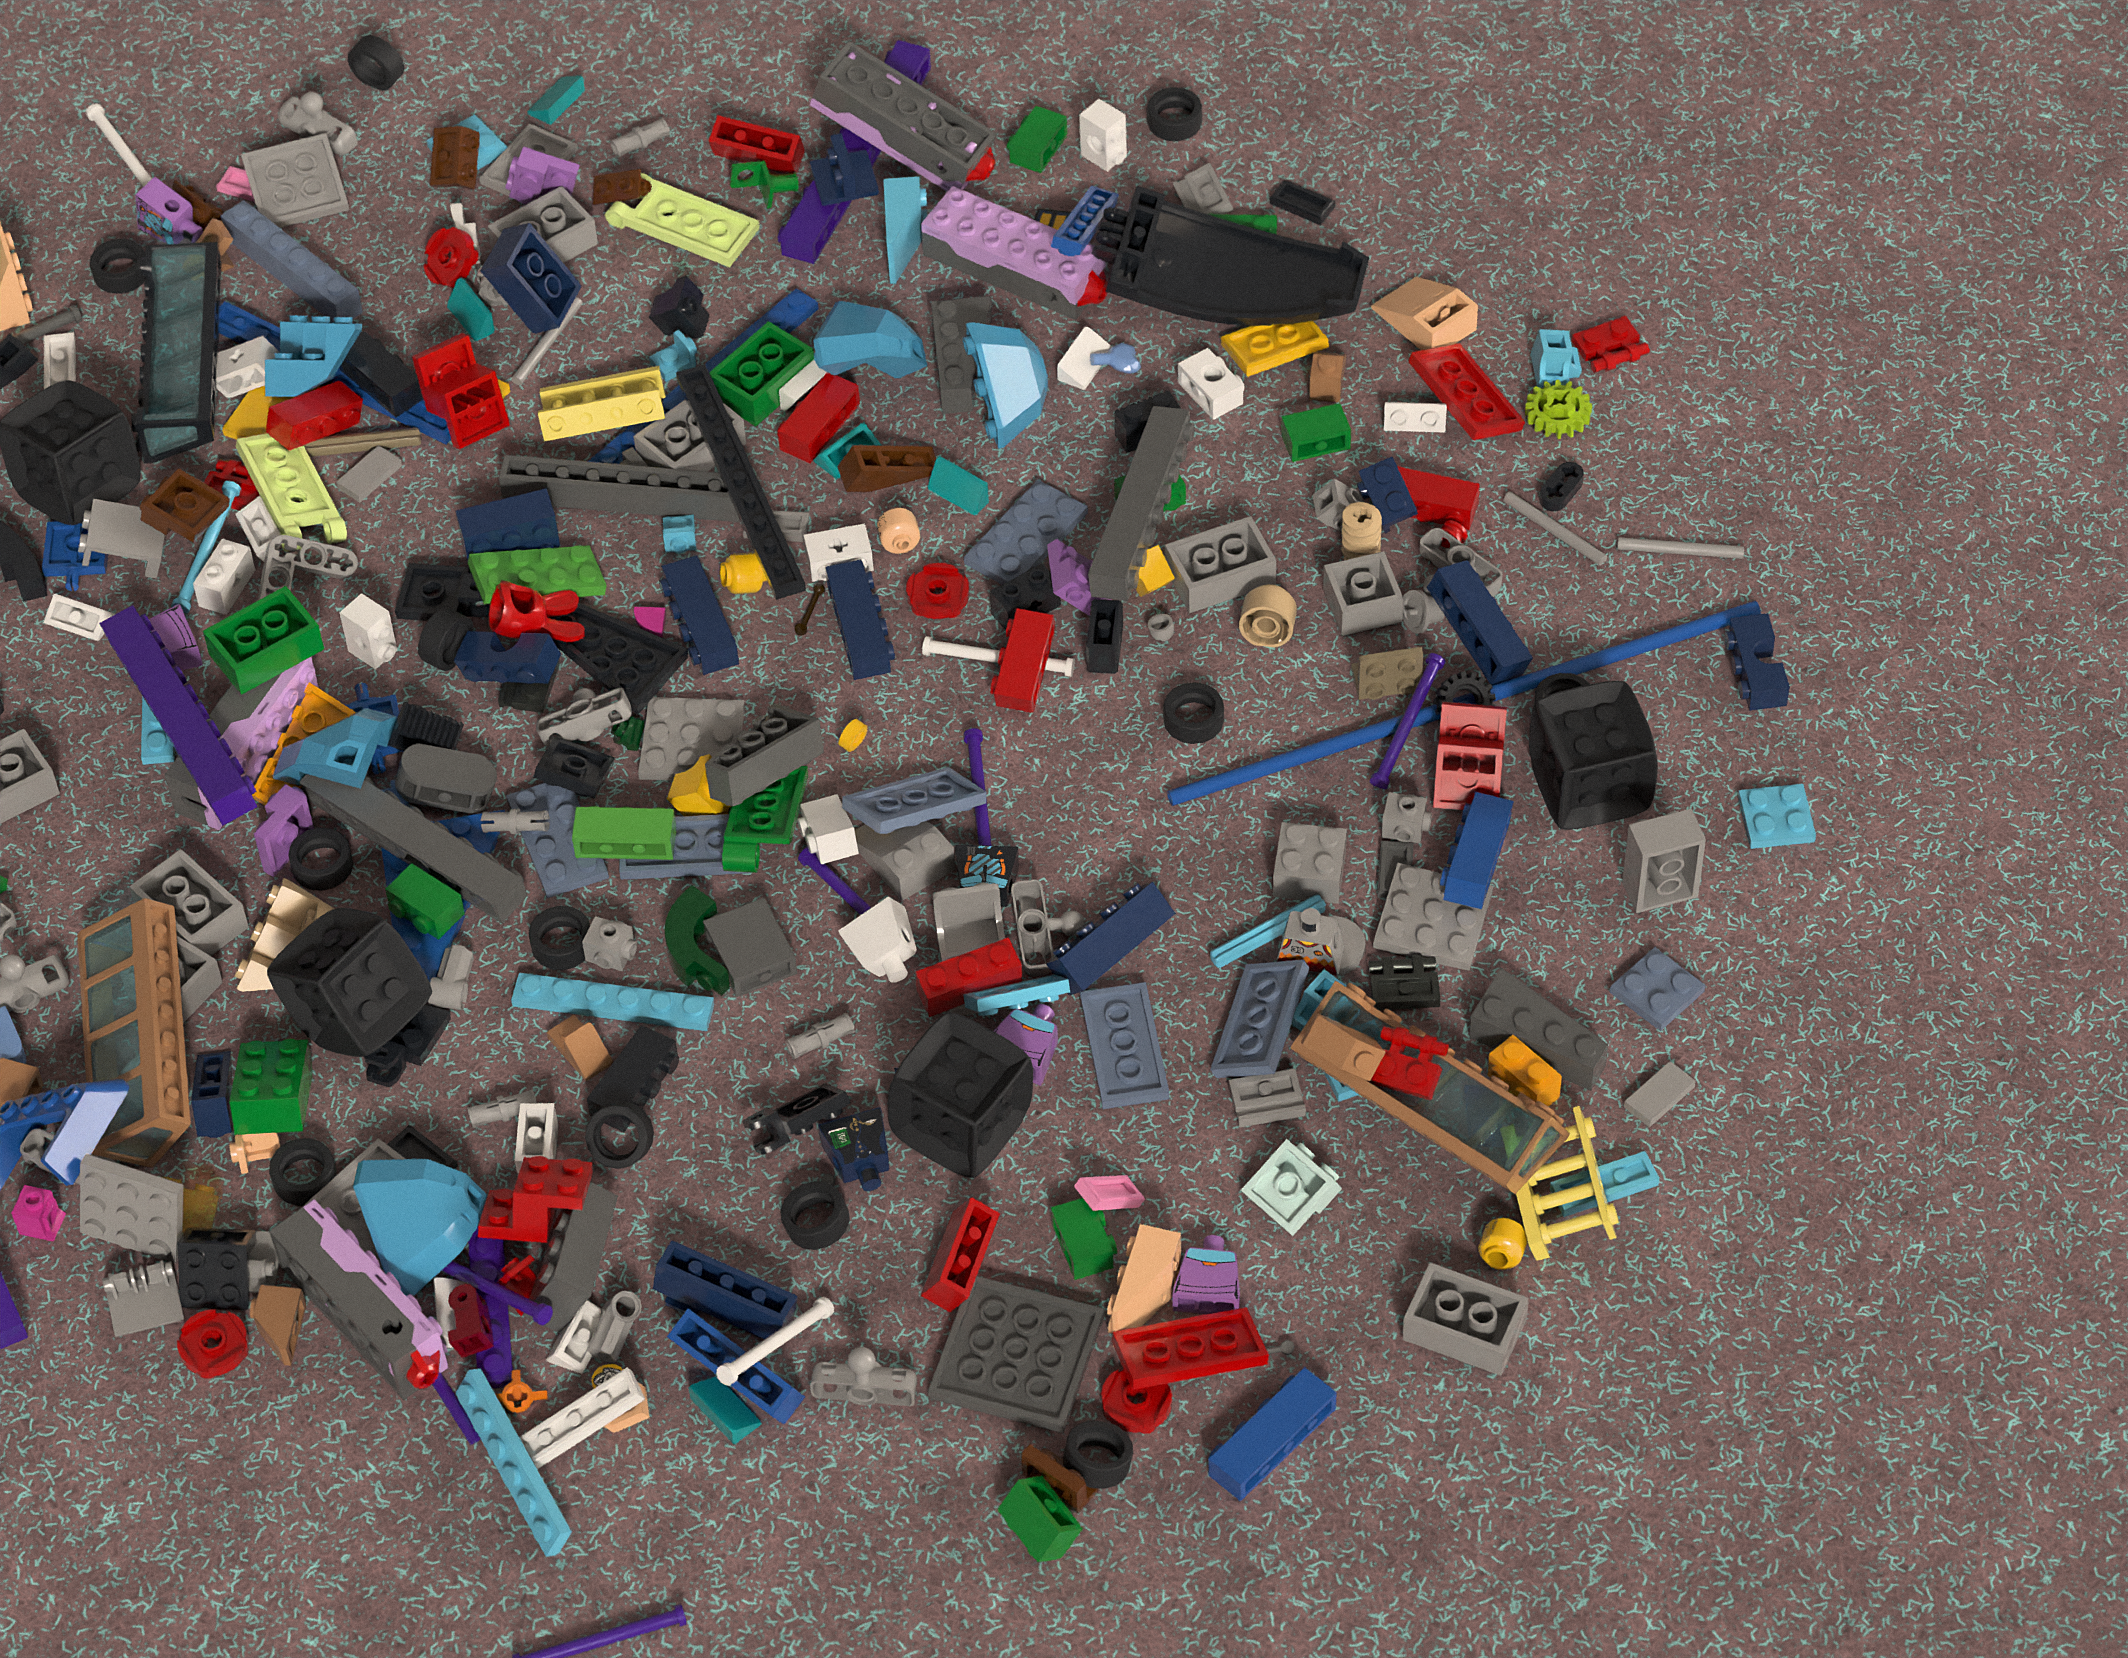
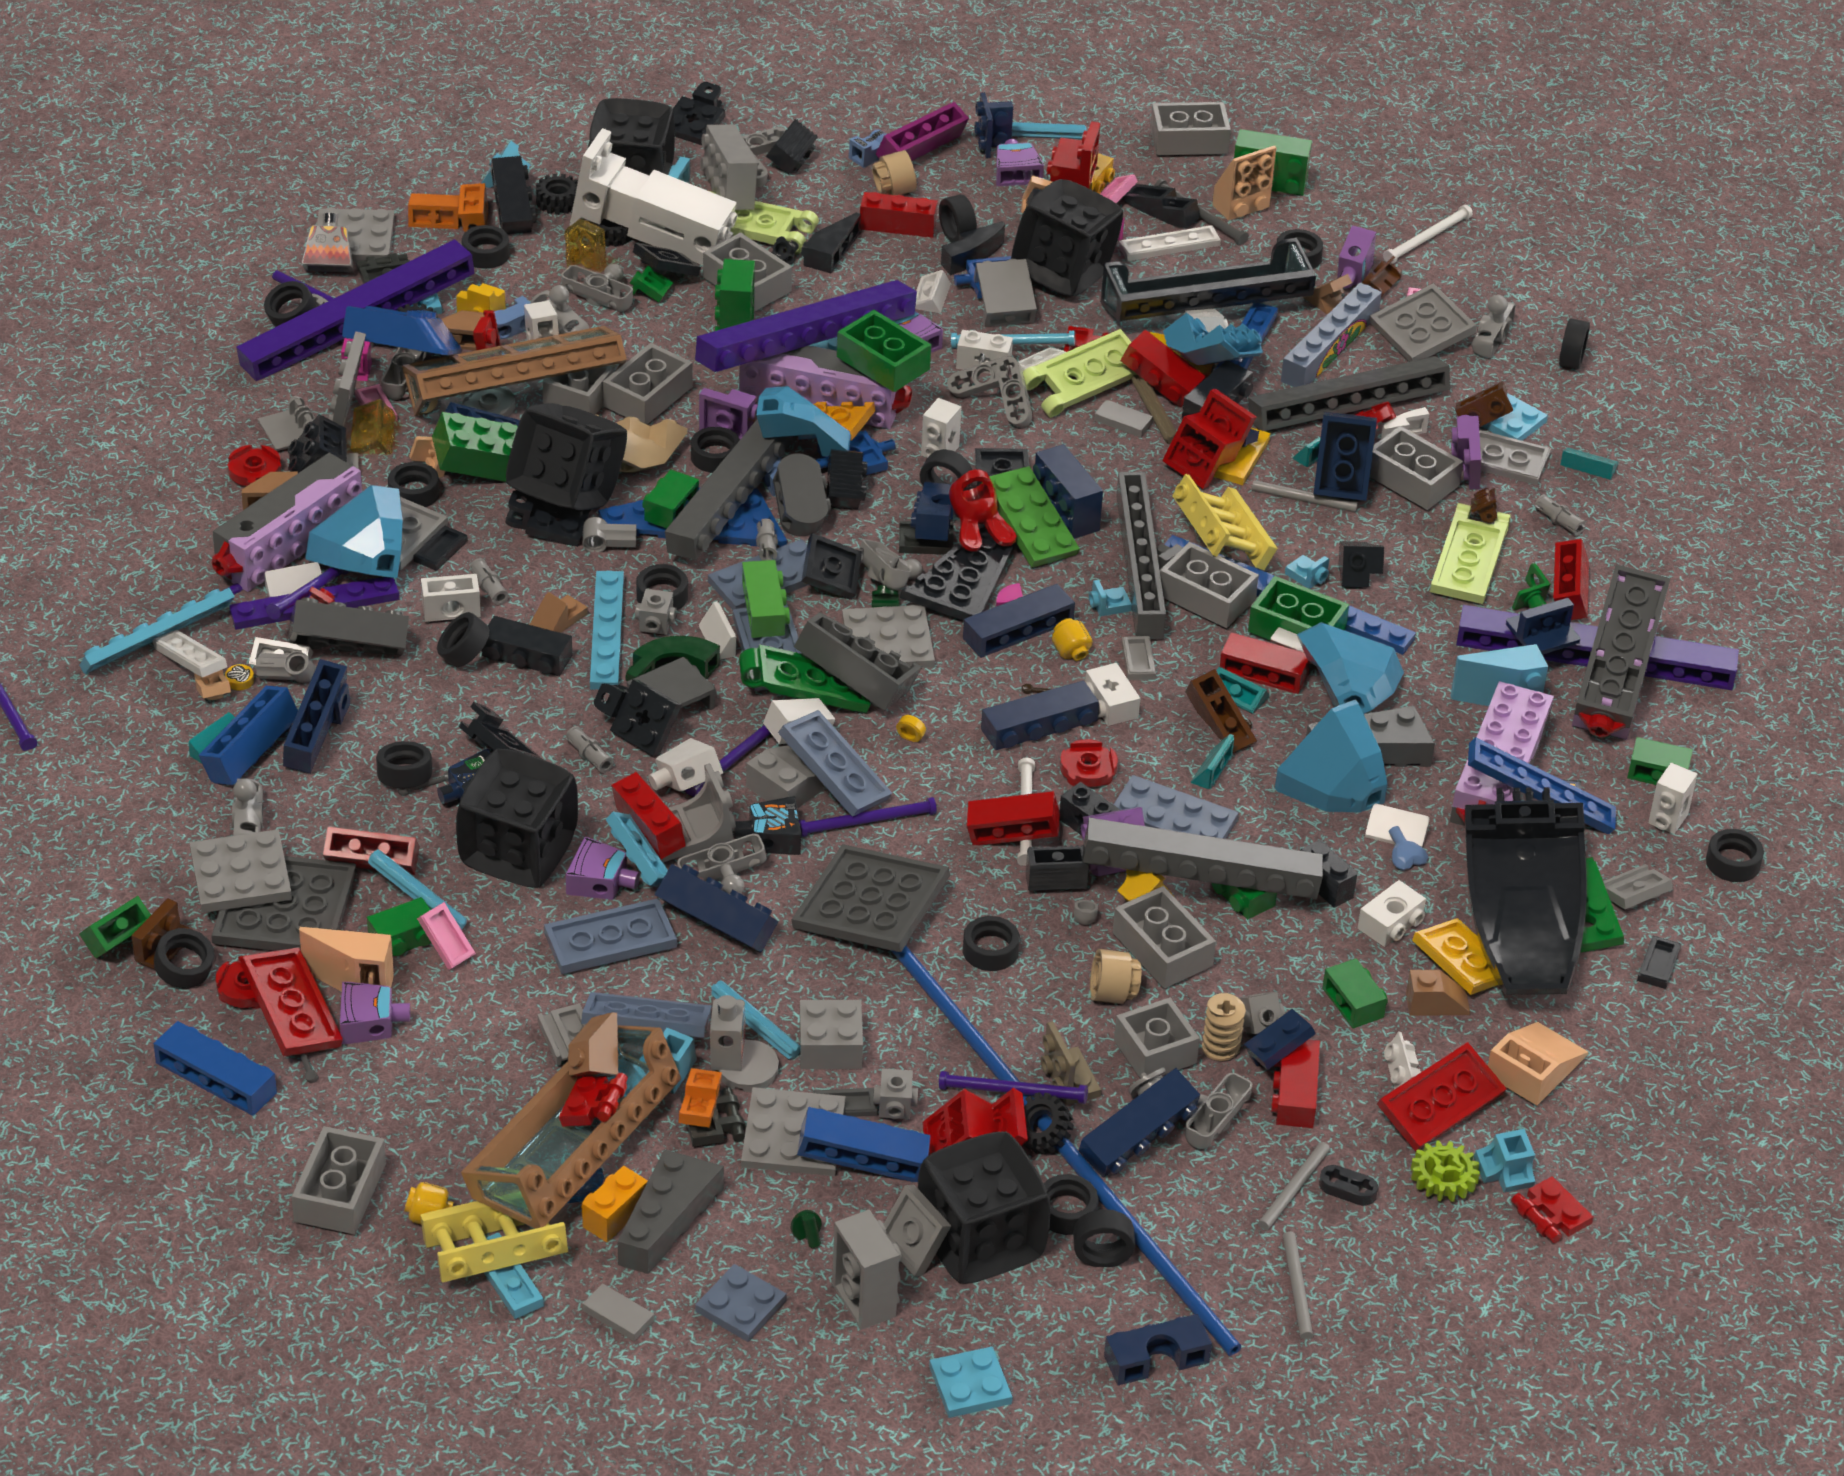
camera: 75 degrees right, 10 degrees down
reddish brown plate [140,468,230,543] -> none
dark red leg [448,1284,494,1358] -> none
red bracket [478,1156,593,1243] -> none
orange piece [495,1370,547,1413] -> none
black plate [676,364,806,600] -> none
white bar [717,1297,834,1385] -> none
light nougat head [877,508,920,554] -> none
light aqua plate [1241,1139,1342,1236] -> none
red bush [1440,520,1468,549] -> none
none -> light grey plate [190,829,292,913]
none -> medium azure axle [368,850,467,930]
none -> red plate [473,310,501,350]
none -> white brick [524,300,559,341]
none -> black plate [594,679,682,756]
none -> orange slope [679,1068,722,1128]
none -> white slope [699,601,736,660]
none -> green brick [715,259,755,331]
none -> dark green plate [790,1210,822,1248]
none -> dark grey plate [791,844,950,952]
none -> light grey plate [884,1185,951,1276]
none -> black tyre [1073,1209,1135,1267]
none -> dark grey brick [1248,356,1450,431]

